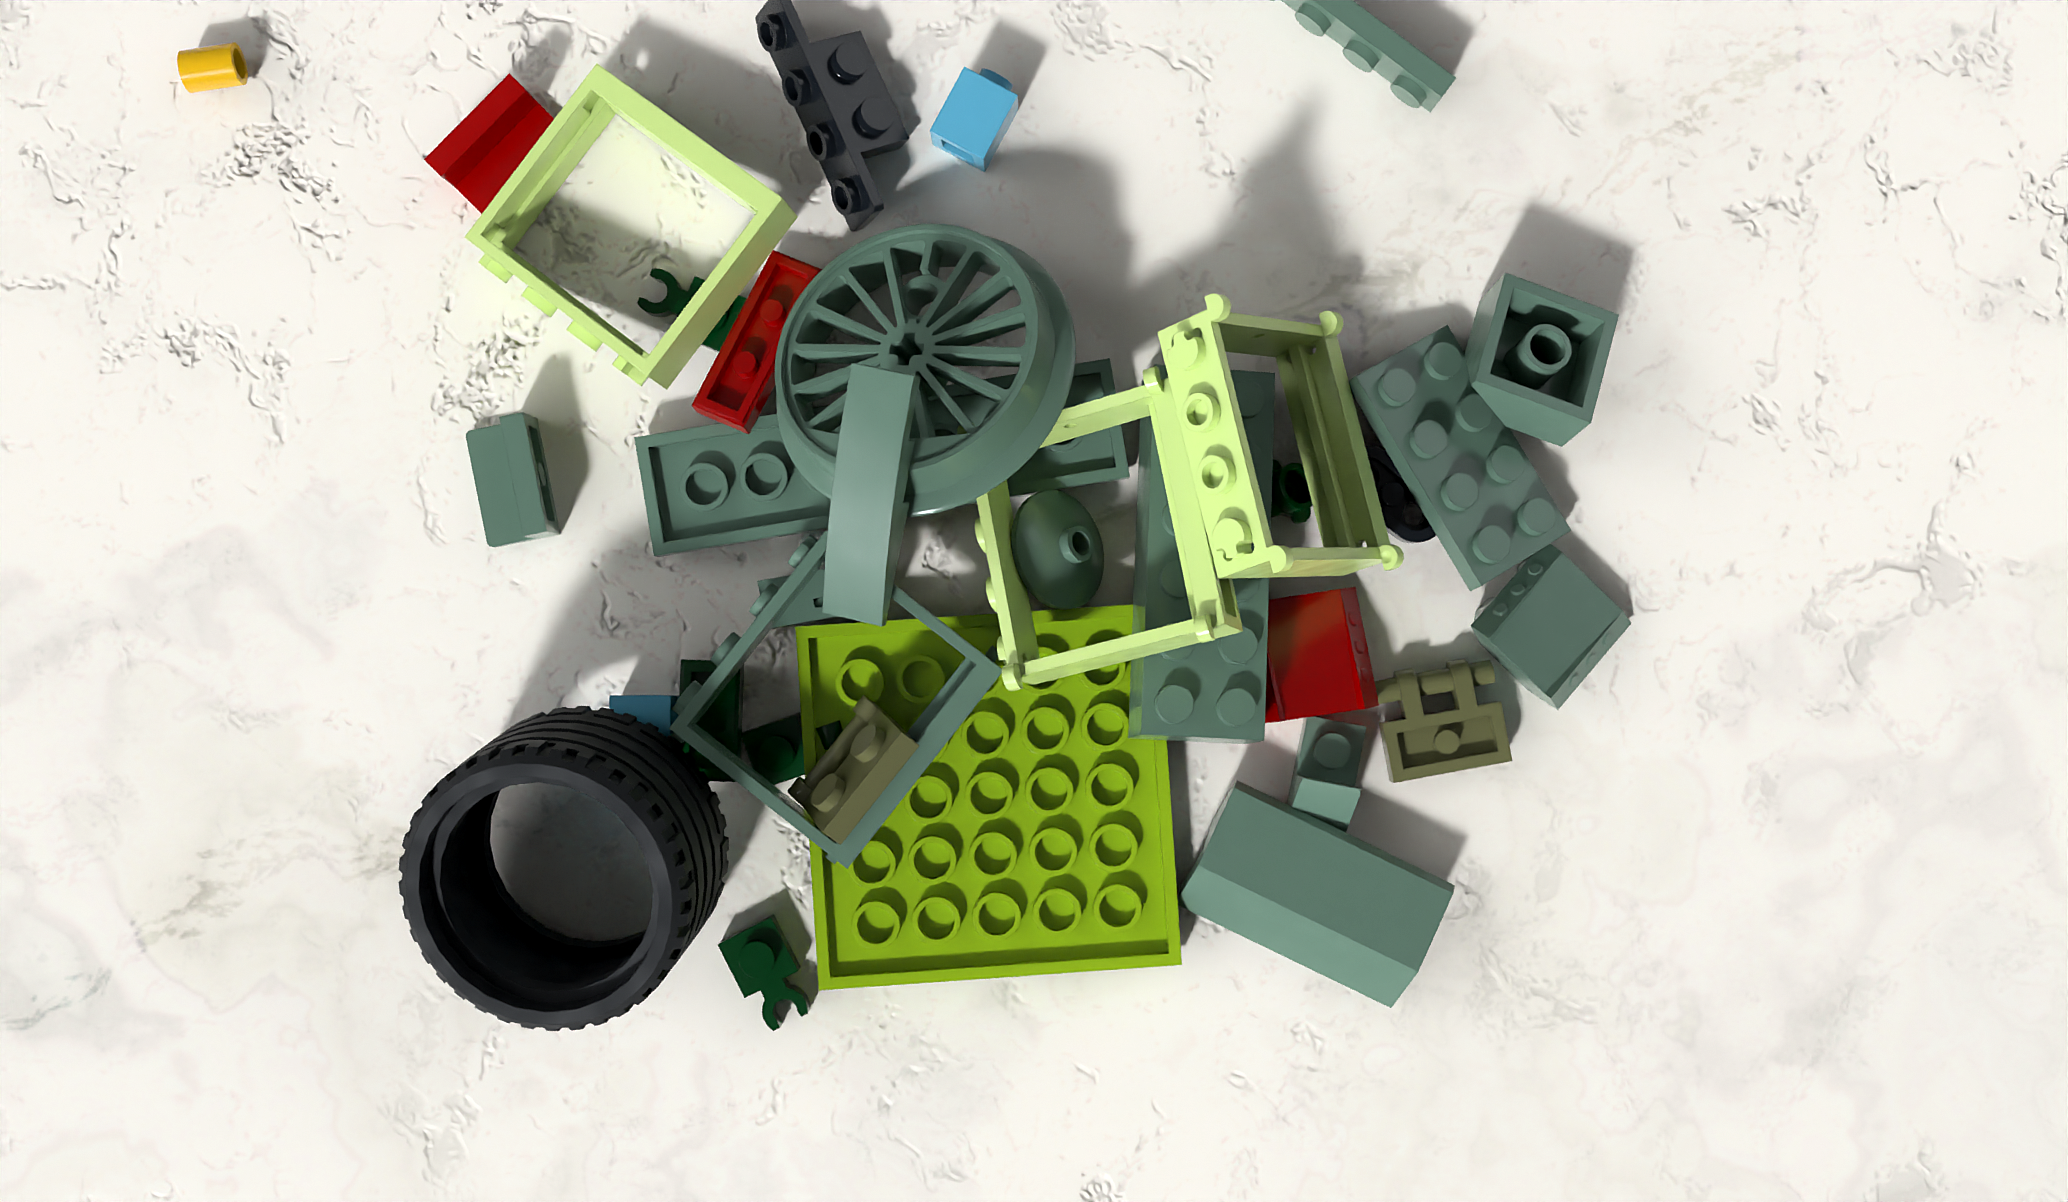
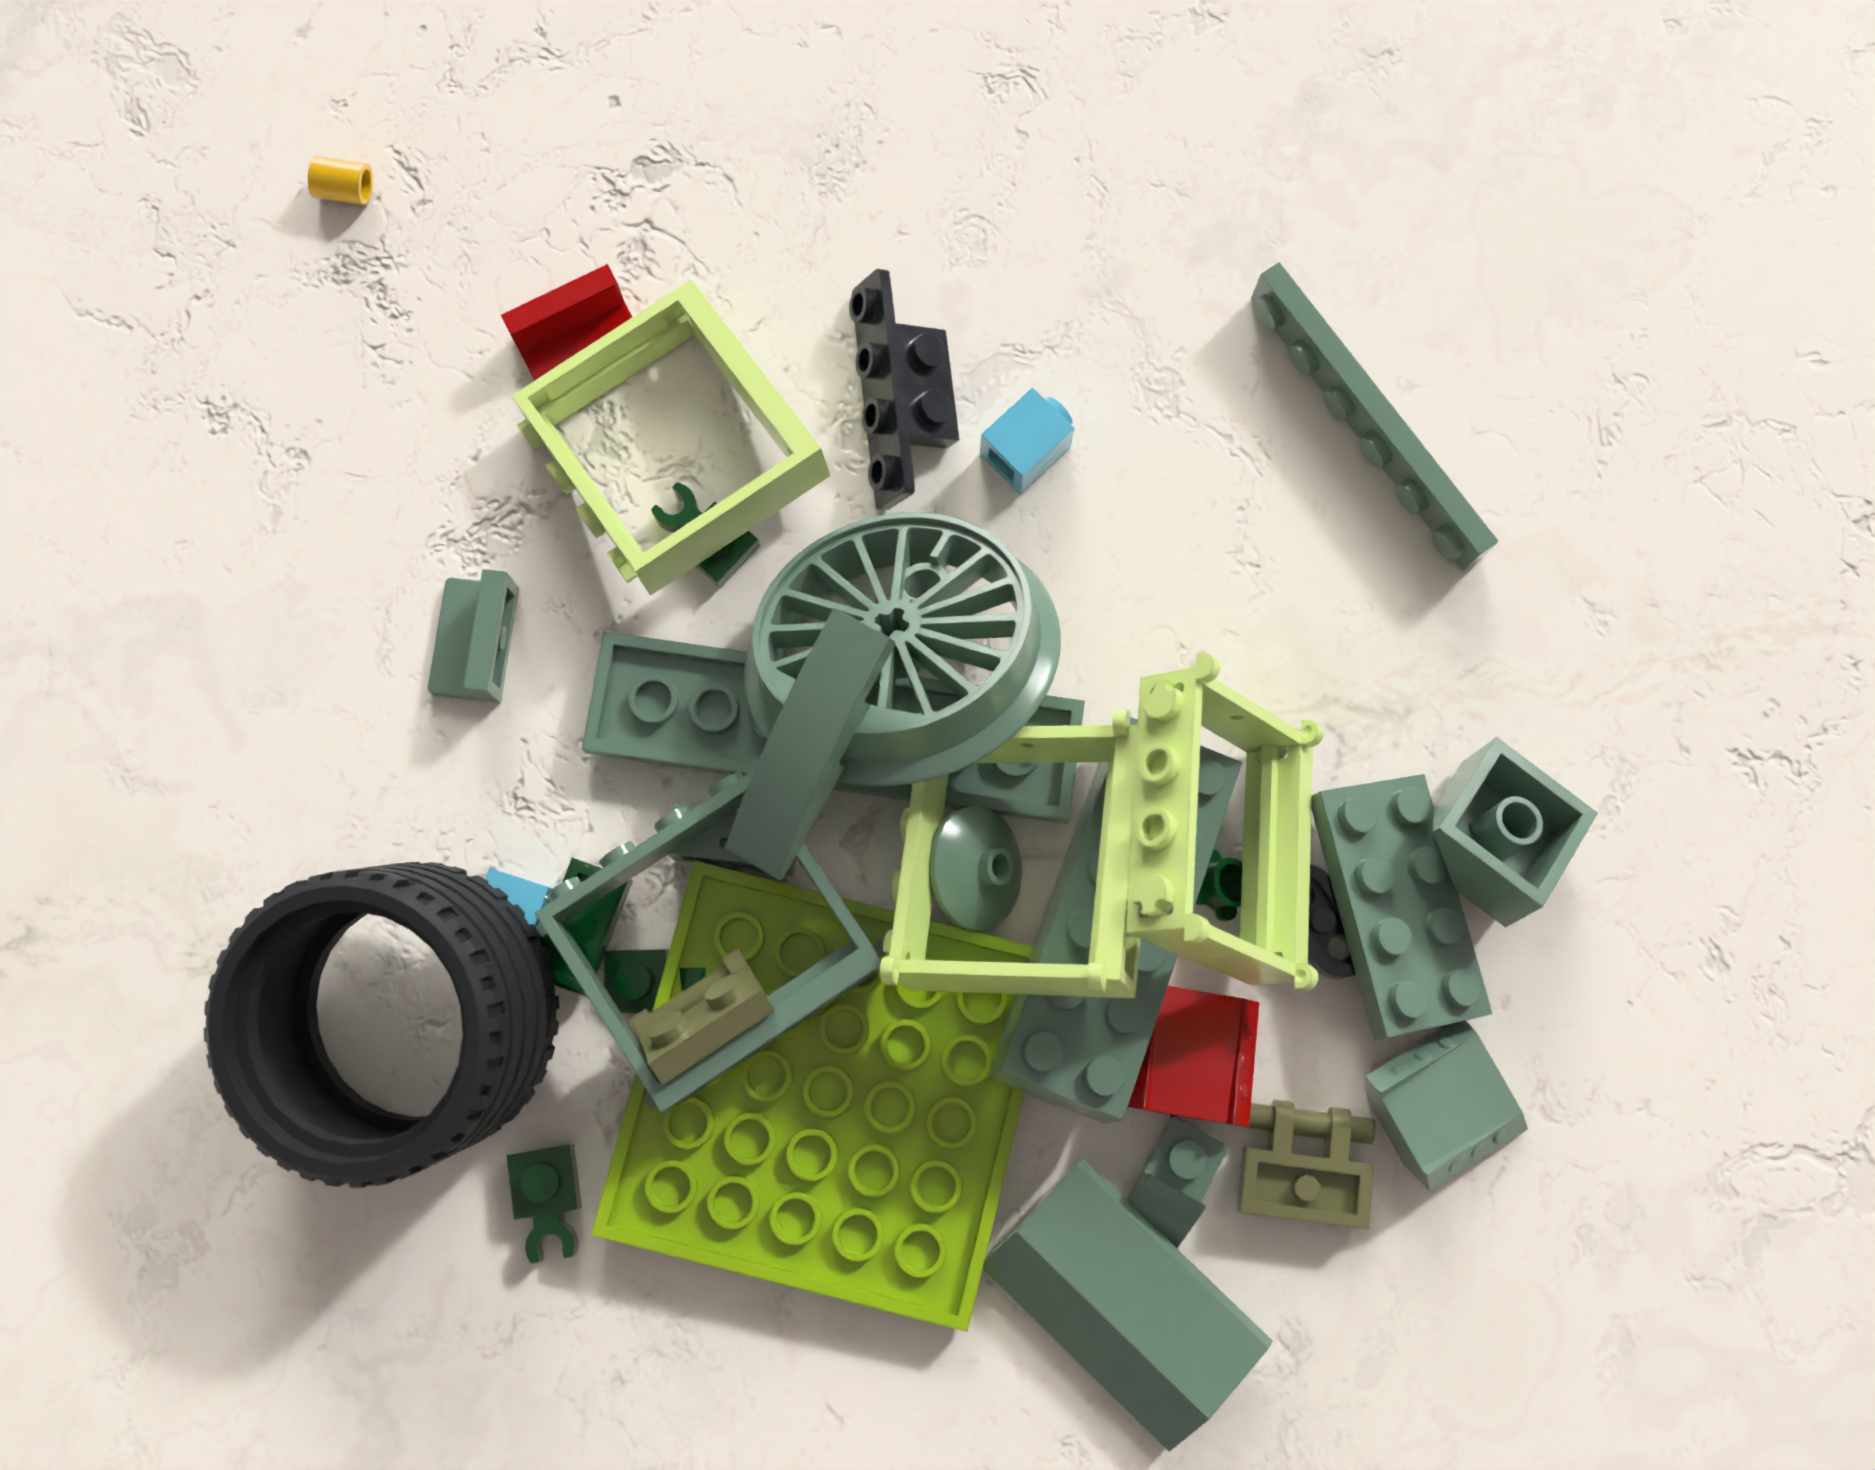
camera: 15 degrees right, 10 degrees down
red tile [691,250,822,434] -> none

